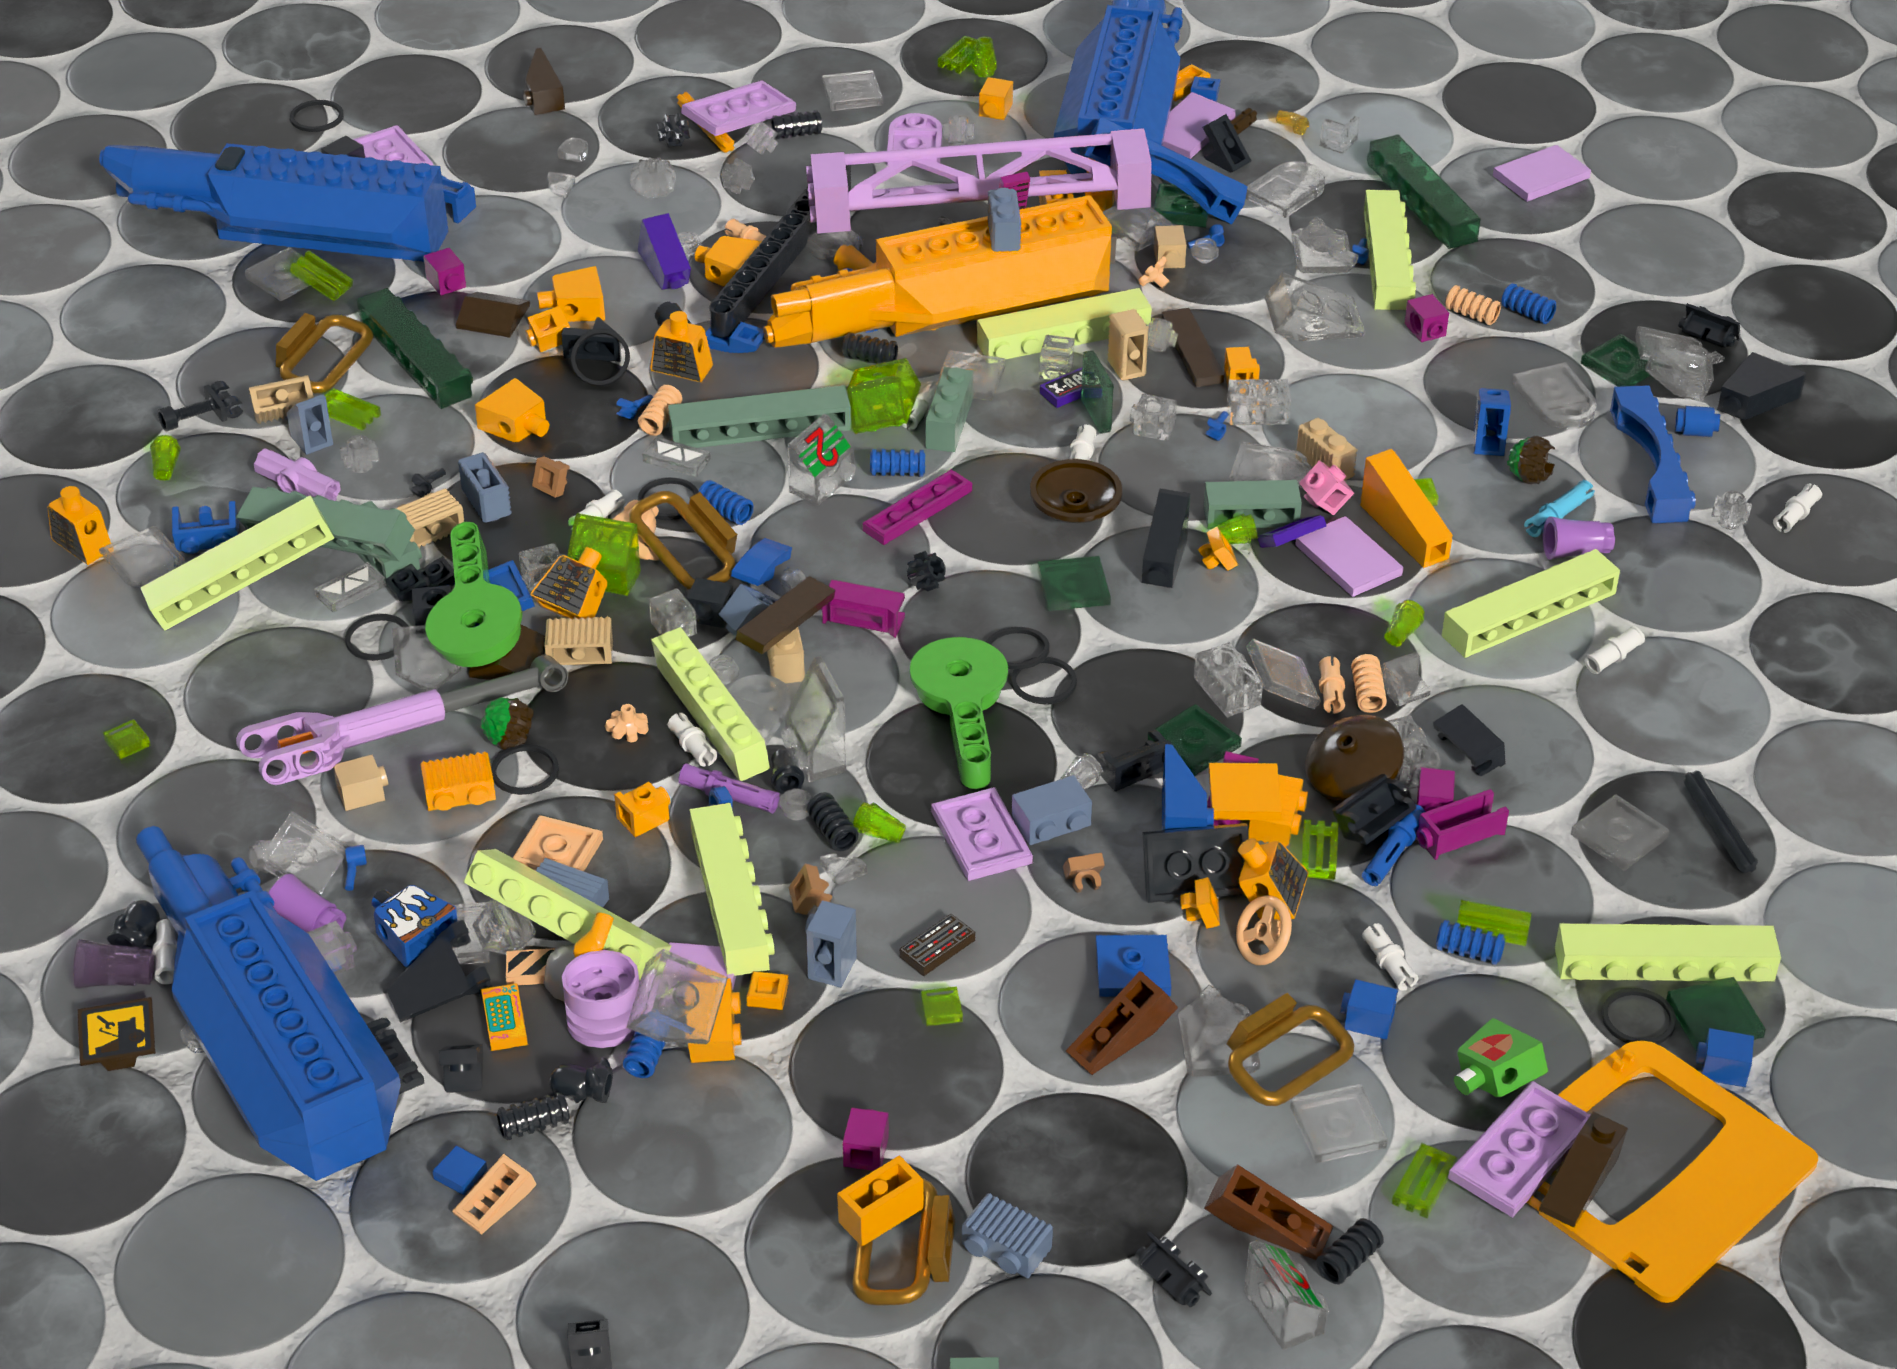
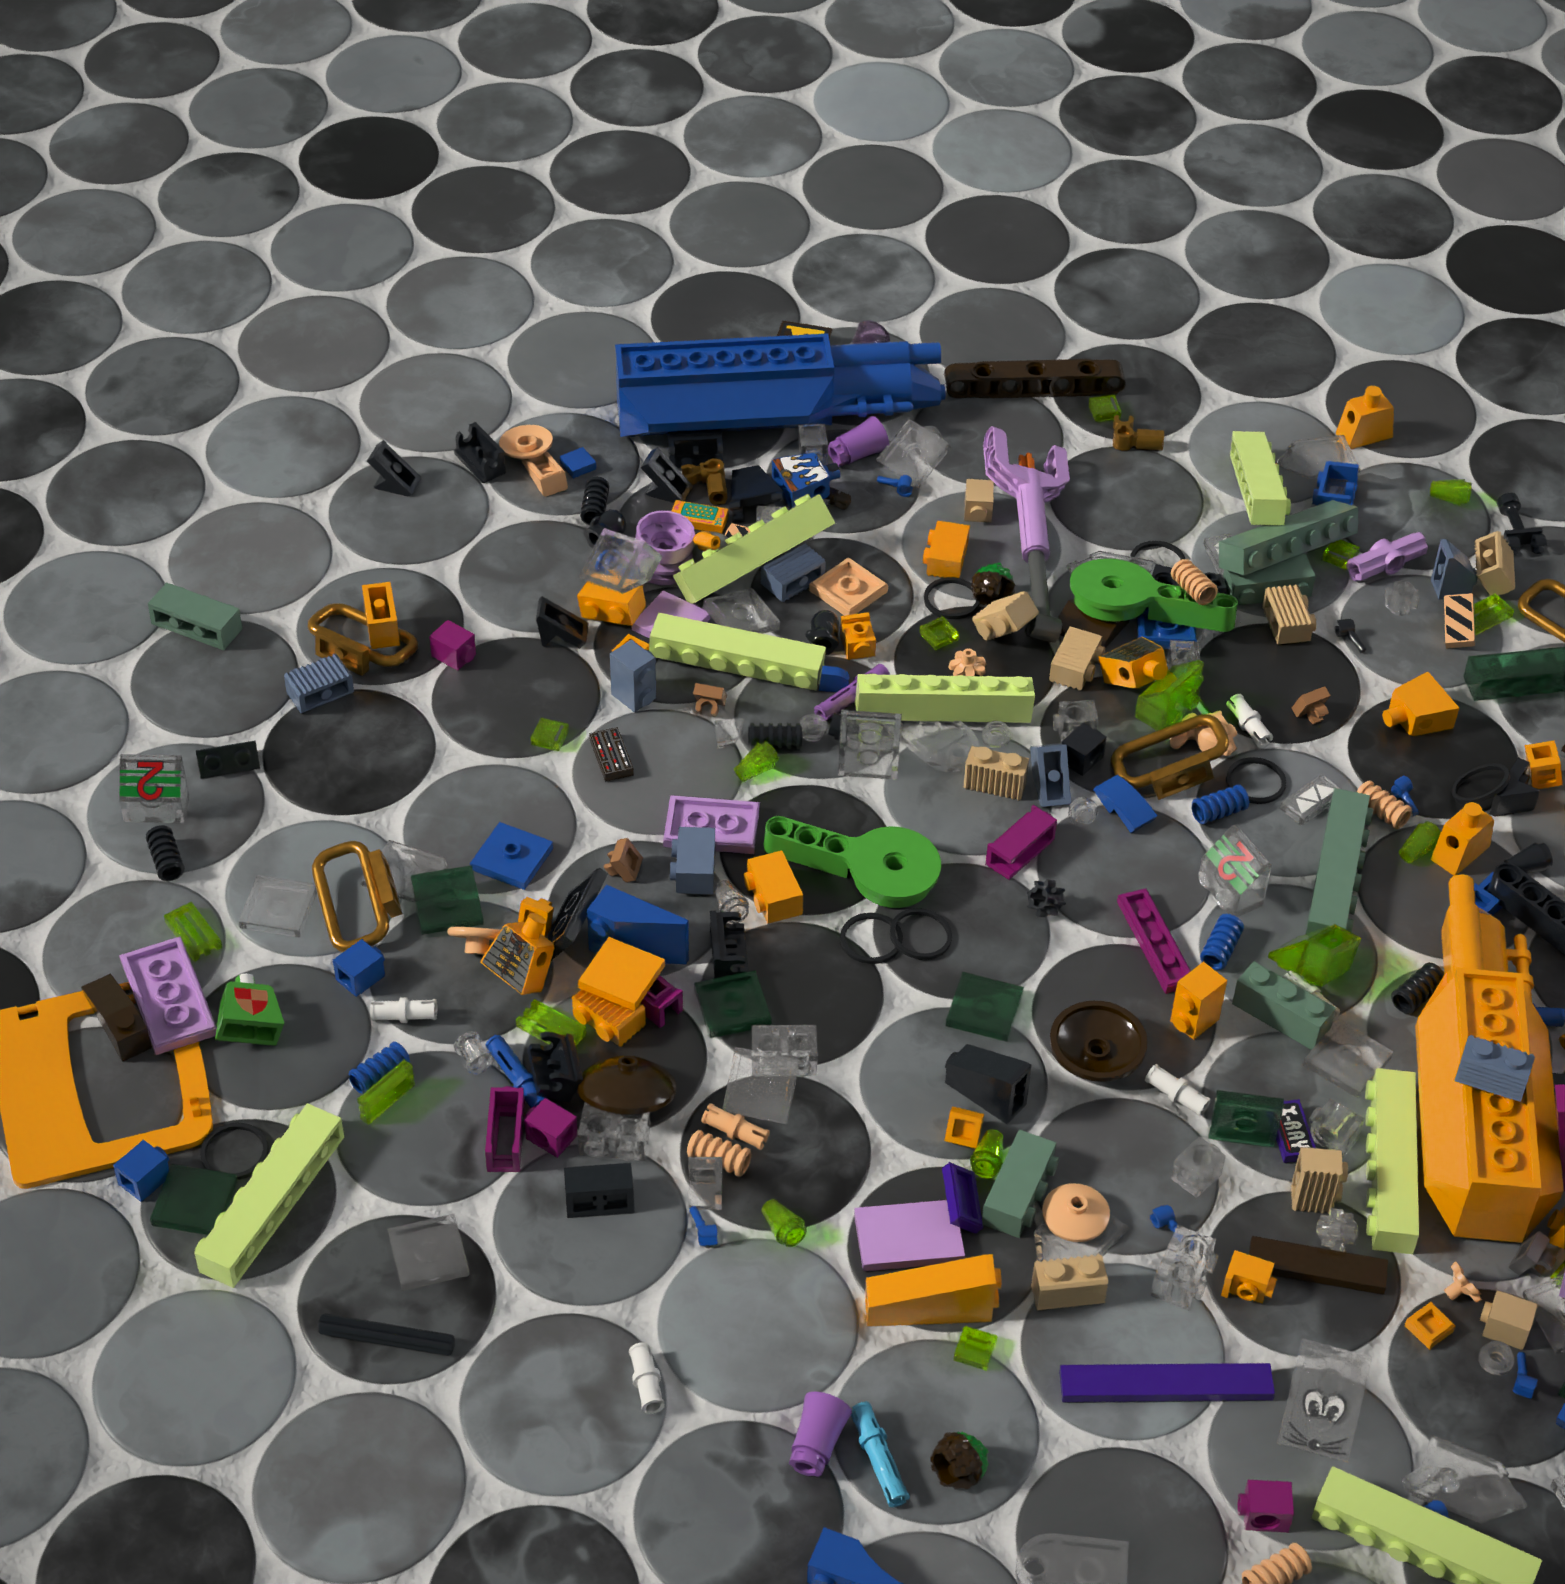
camera: 115 degrees right, 5 degrees up
sand blue brick [458,452,512,522] -> none
dark brown tile [735,576,836,654] -> none
reddish brown slope [1066,971,1178,1075] -> none
reddish brown slope [1204,1164,1334,1260] -> none
bright pink brick [1299,460,1354,515] -> none
yellowish green brick [1441,549,1620,658] -> none
blue torso [1474,388,1511,456] -> none
none -> clear green tile [411,865,484,935]
none -> black hinge [454,422,506,484]
none -> clear bush [454,1031,494,1075]
none -> light nougat dish [499,425,553,459]
none -> black slope [536,596,589,649]
none -> pearl gold bar [681,459,728,505]
none -> blue hand [689,1206,718,1246]
none -> clear tile [703,588,781,634]
none -> light orange brick [743,850,803,924]
none -> black animal [805,609,839,655]
none -> clear neon green tile [919,616,959,650]
none -> dark brown beam [944,359,1126,399]
none -> tan brick [972,591,1039,641]
none -> light nougat dish [1042,1183,1110,1242]
none -> dark purple tile [1059,1363,1275,1402]
none -> pearl gold bar [1113,415,1164,451]
none -> light orange brick [1170,961,1227,1040]
none -> light nougat piece [1171,559,1218,605]
none -> clear neon green cone [1398,821,1441,864]
none -> light orange tile [1404,1302,1456,1350]
none -> light nougat tile [1444,593,1475,648]

